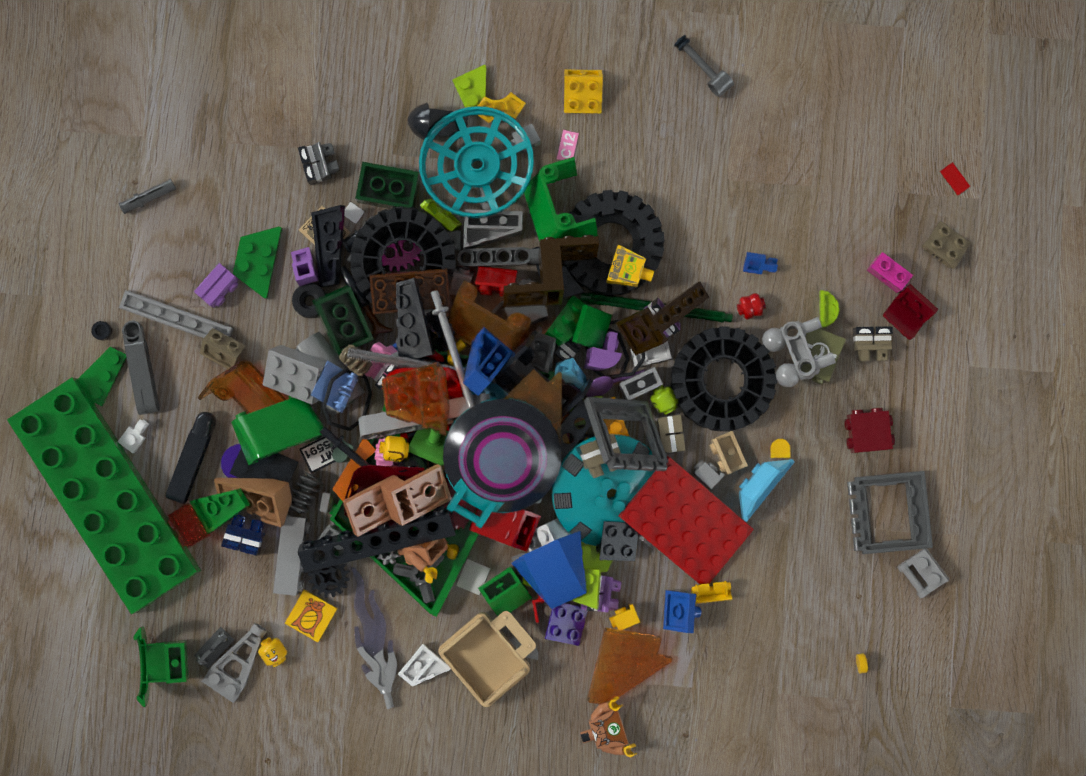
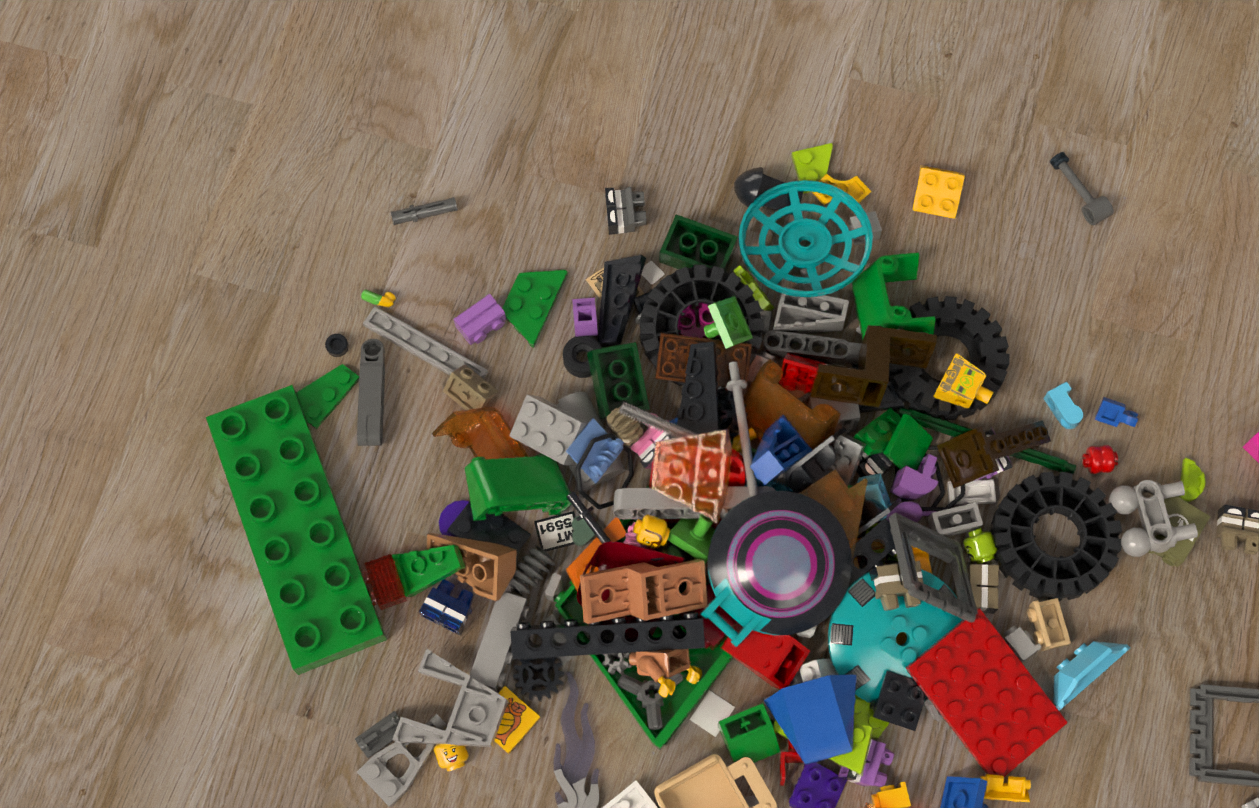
camera: 10 degrees right, 15 degrees down
white plate [118,419,149,453] -> none
green piece [133,626,189,707] -> none
black piece [166,412,216,505] -> none
piece [340,266,393,340] -> none
bright pink sticker [557,130,579,160] -> none
yellow tile [770,439,790,458] -> none
dark red brick [844,408,895,453] -> none
none -> arm [361,289,396,308]
none -> light grey wing [392,649,508,747]
none -> bright green tile [704,296,753,349]
none -> medium azure leg [1043,382,1083,429]

